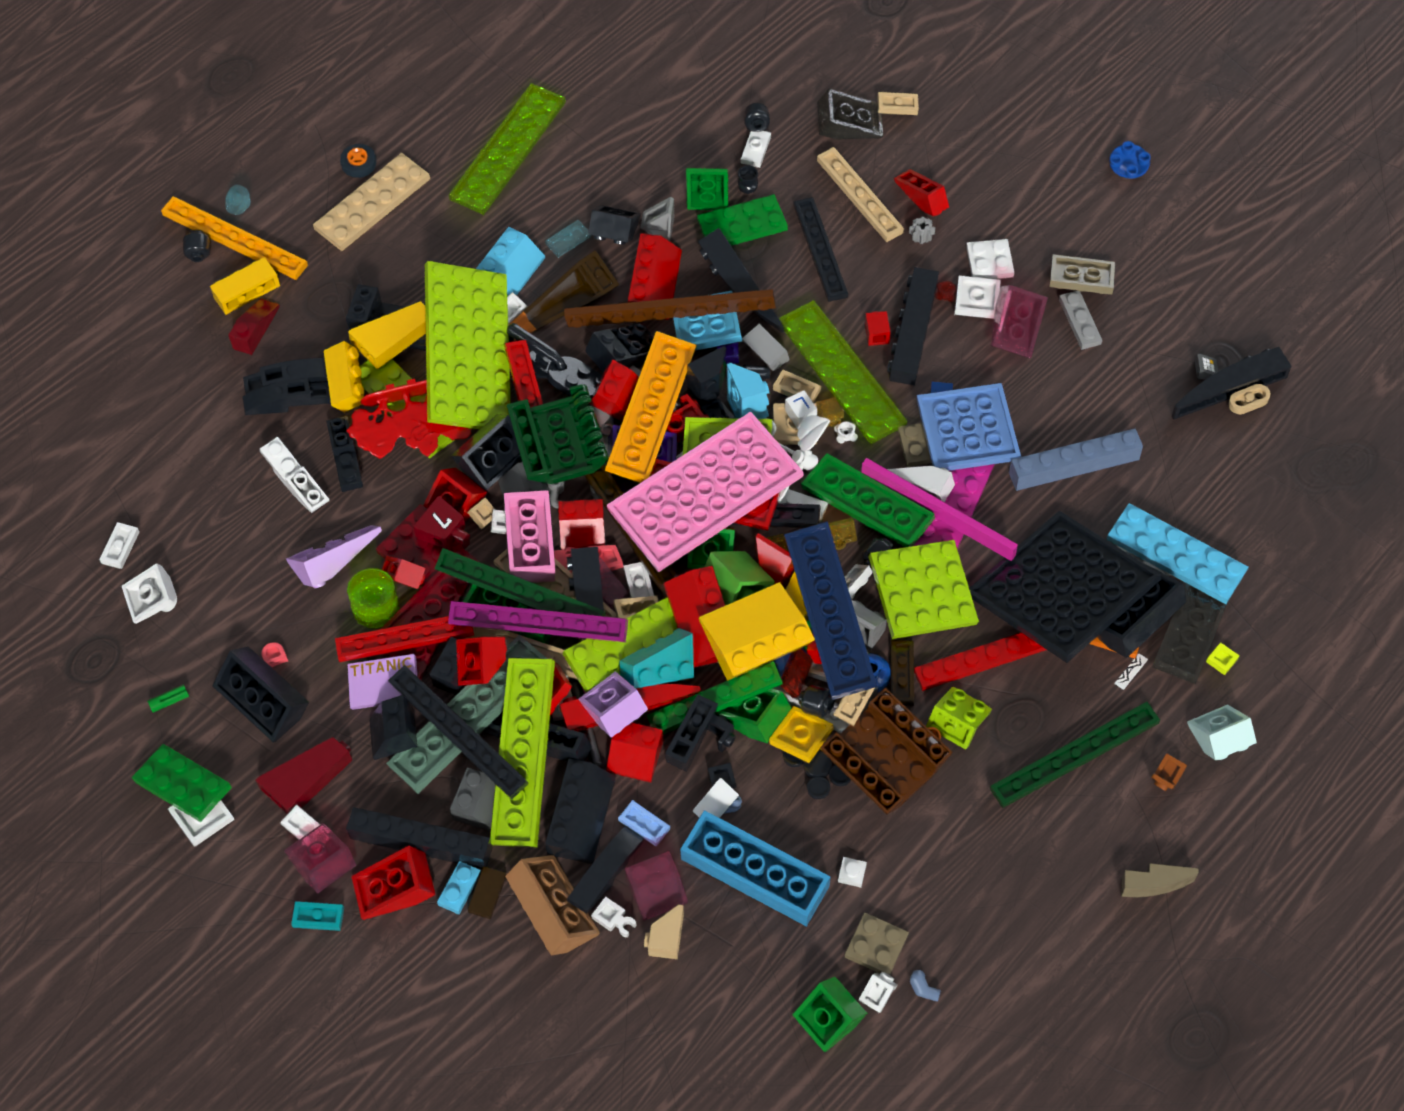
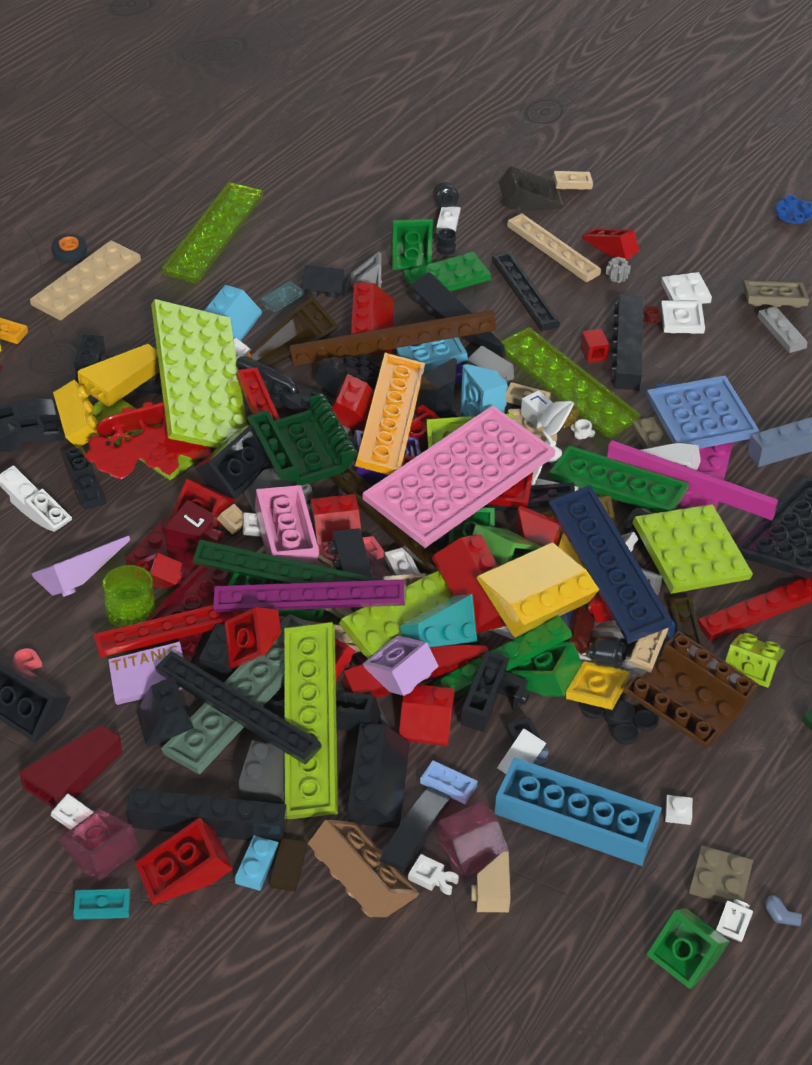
camera: 10 degrees left, 15 degrees down
clear pink slope [991,285,1048,358] -> none

